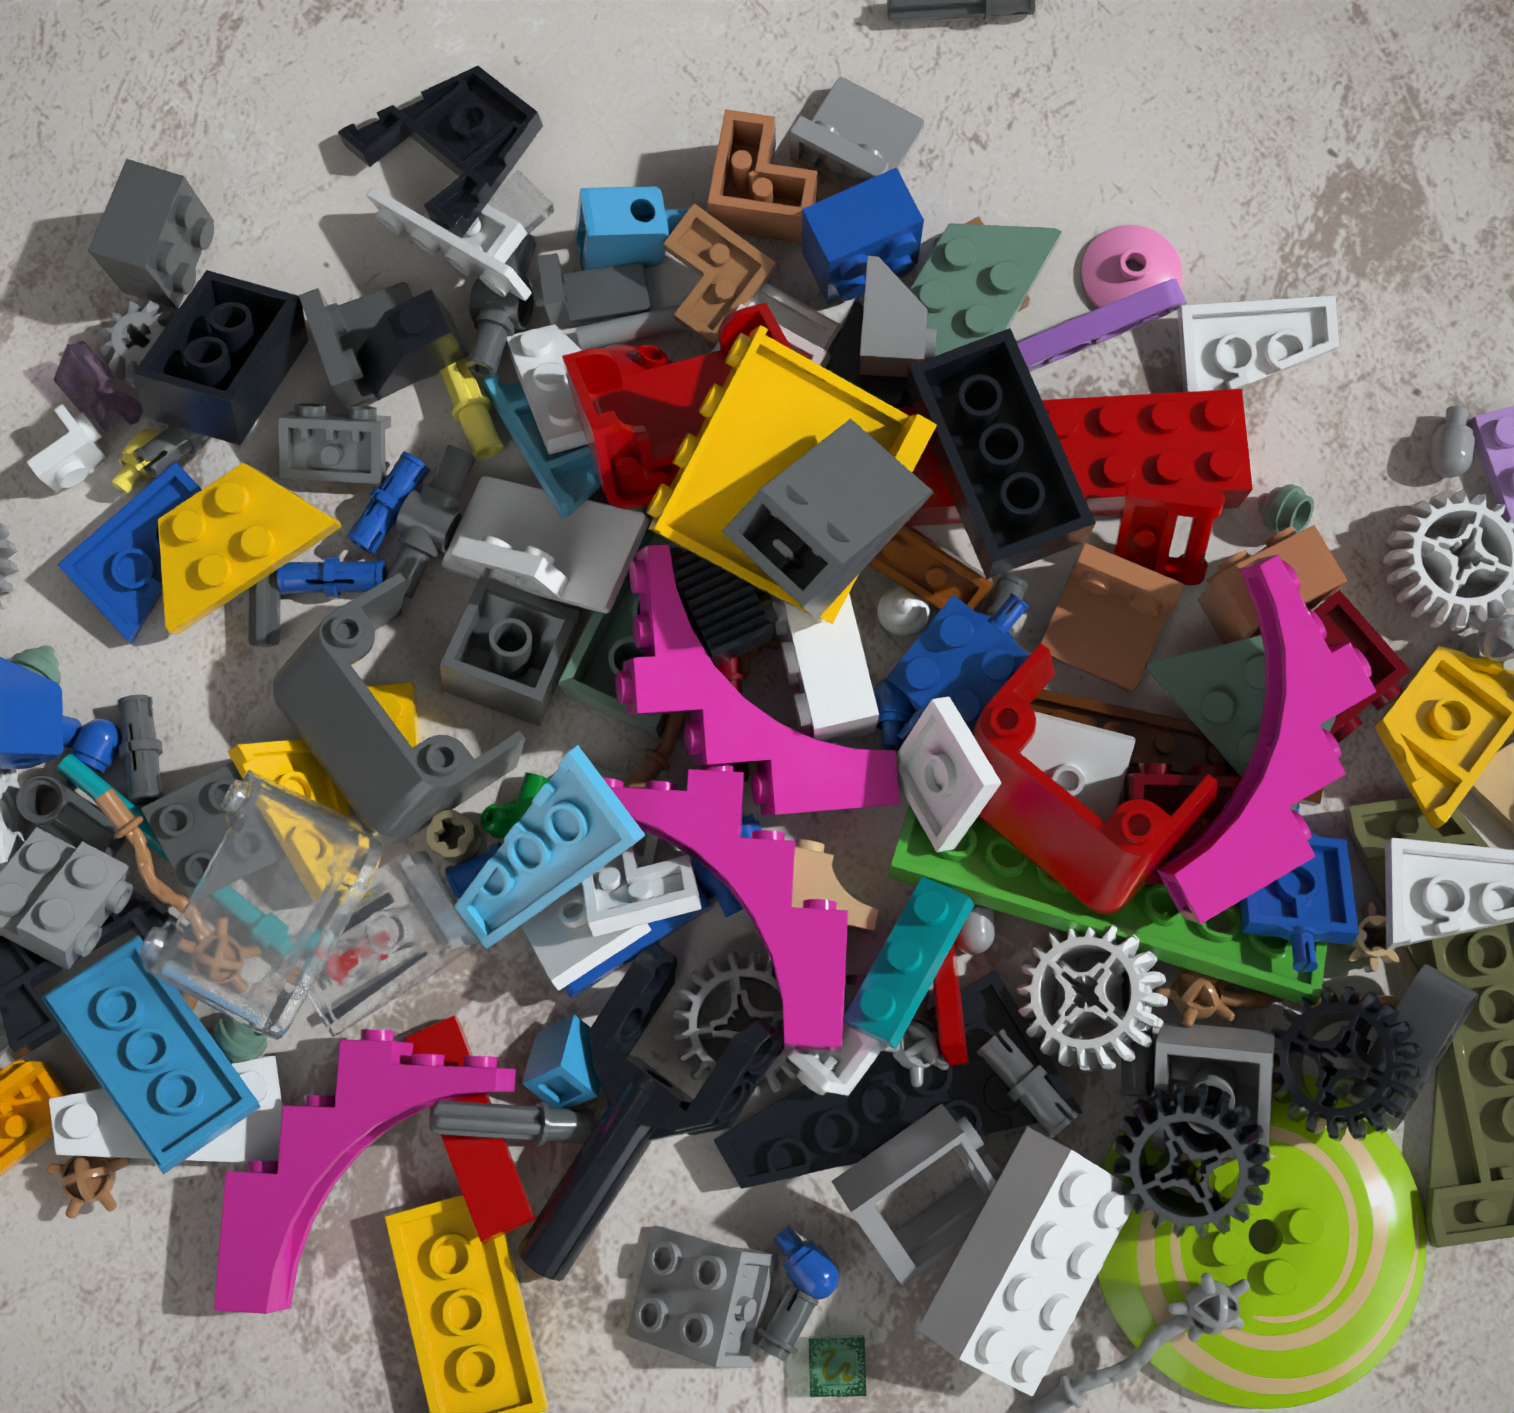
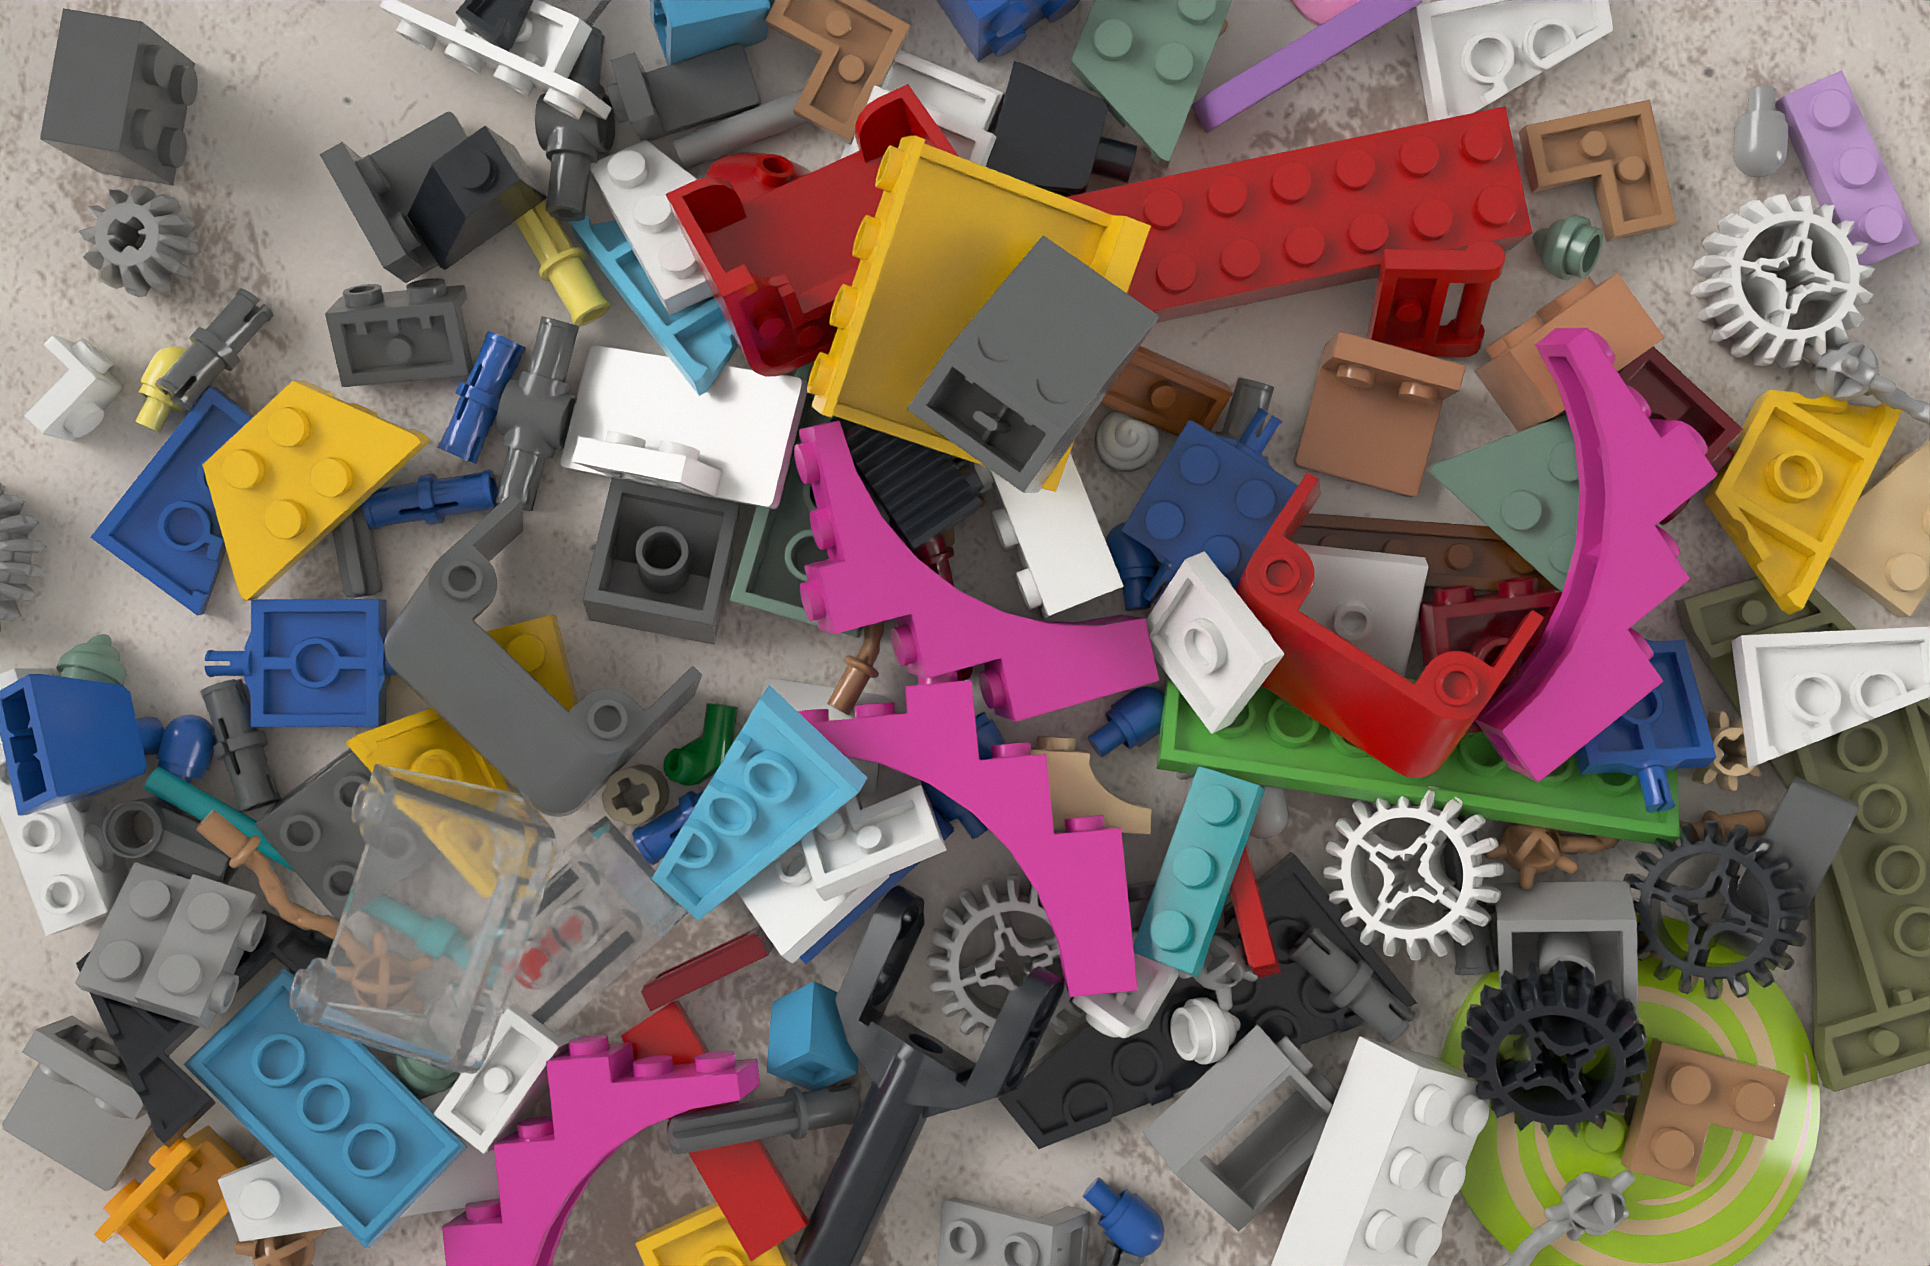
camera: 15 degrees left, 10 degrees up
clear purple plate [53,340,143,432] -> none
black brick [132,270,308,446] -> none
light grey slope [860,256,937,378] -> none
black brick [906,328,1096,579] -> none
none -> blue plate [205,599,396,727]
none -> white panel [433,1005,580,1154]
none -> dark red tile [641,926,774,1012]
none -> blue cylinder [1087,687,1164,758]
none -> white plate [1171,997,1241,1065]
none -> medium nougat plate [1518,99,1677,242]
none -> medium nougat plate [1621,1037,1790,1187]

